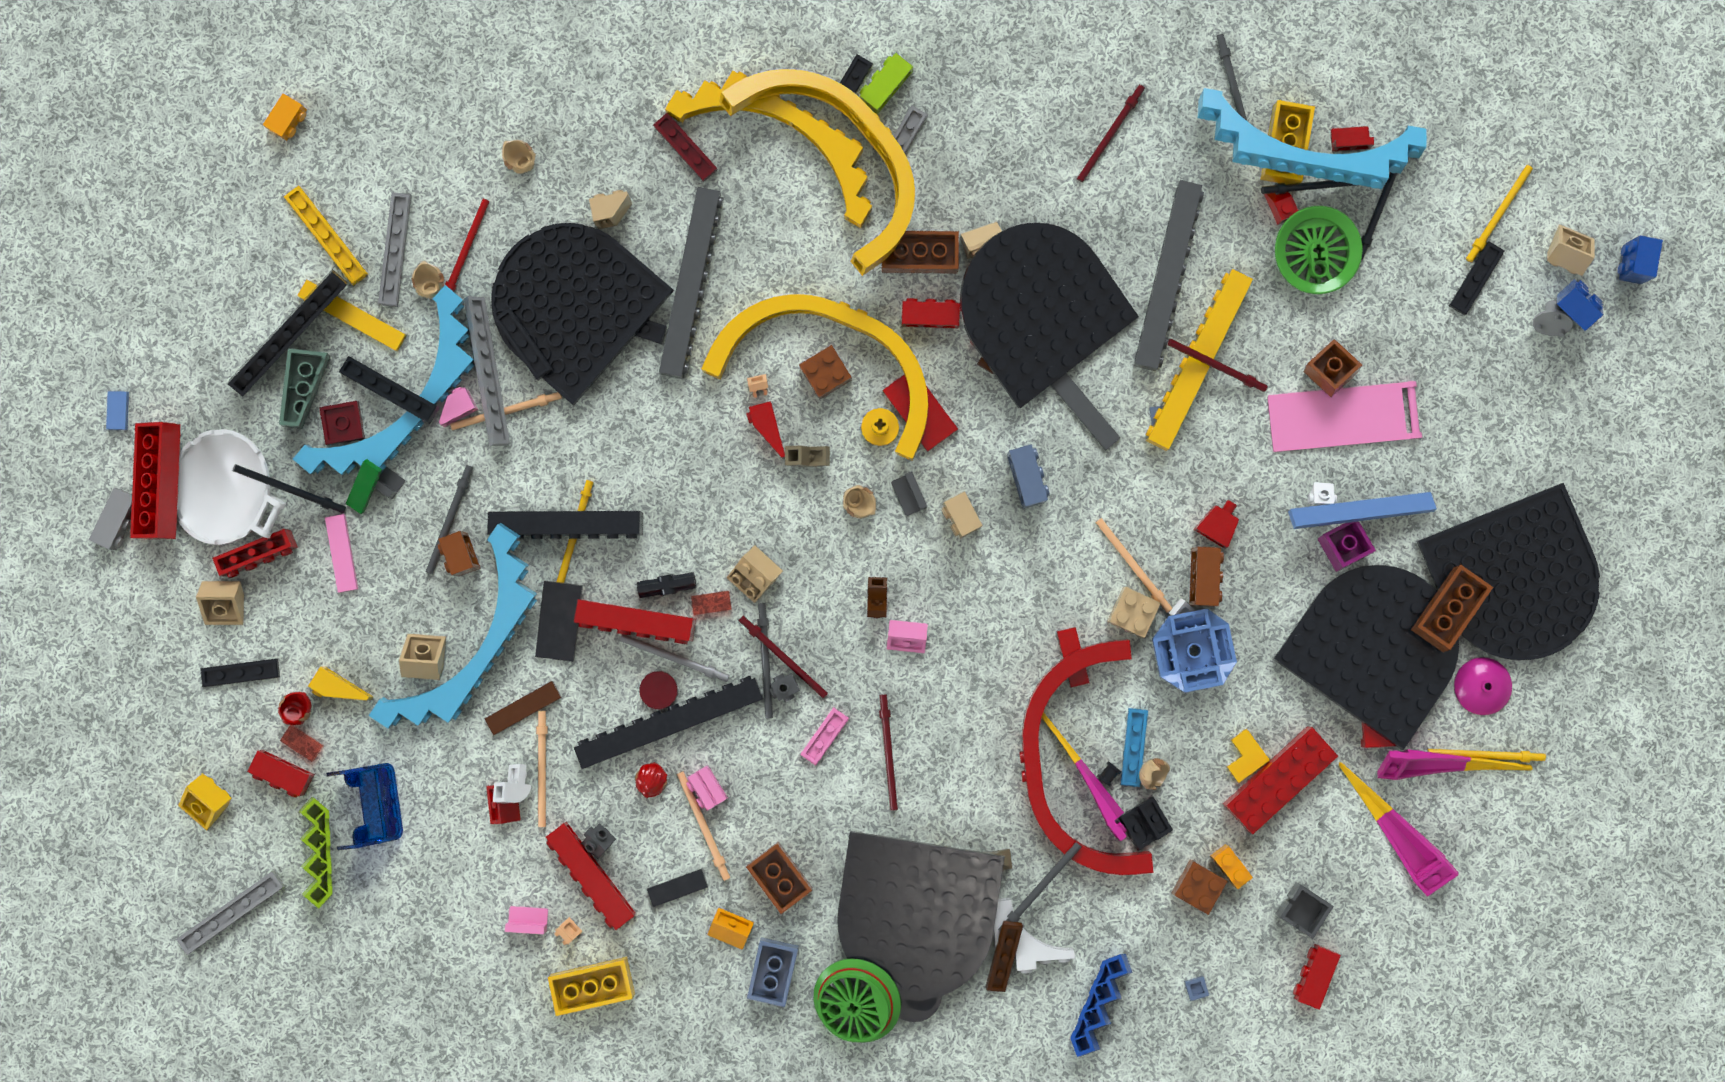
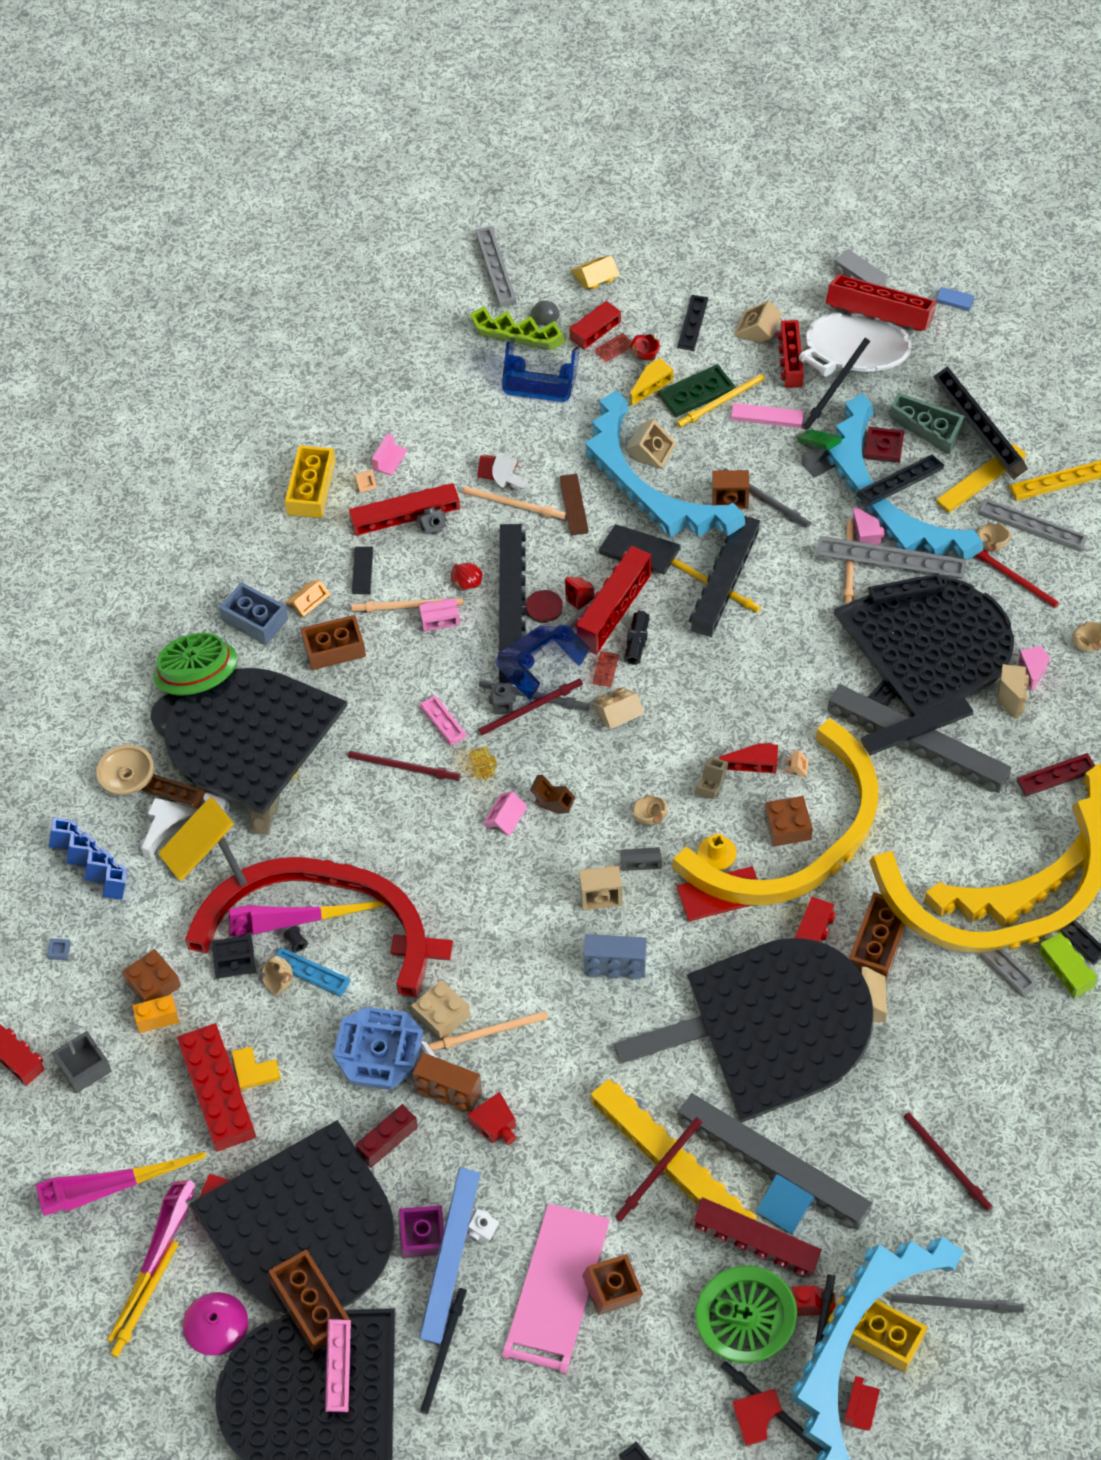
camera: 110 degrees right, 30 degrees down
none -> tan dish [96,745,154,795]
none -> yellow tile [158,797,234,881]
none -> bright pink tile [325,1319,351,1412]
none -> dark red brick [355,1104,418,1168]
none -> black bar [420,1288,467,1415]
none -> clear yellow brick [469,746,497,779]
none -> clear blue windscreen [495,624,590,701]
none -> dark grey hair [530,300,560,326]
none -> red slope [565,577,594,611]
none -> dark green tile [657,364,736,418]
none -> yellow bar [676,374,765,428]
none -> dark red brick [689,1197,822,1278]
none -> red tile [733,1388,782,1447]
none -> dark azure tile [756,1174,815,1234]
none -> black tile [861,697,973,756]
none -> bright pink slope [1018,646,1050,690]

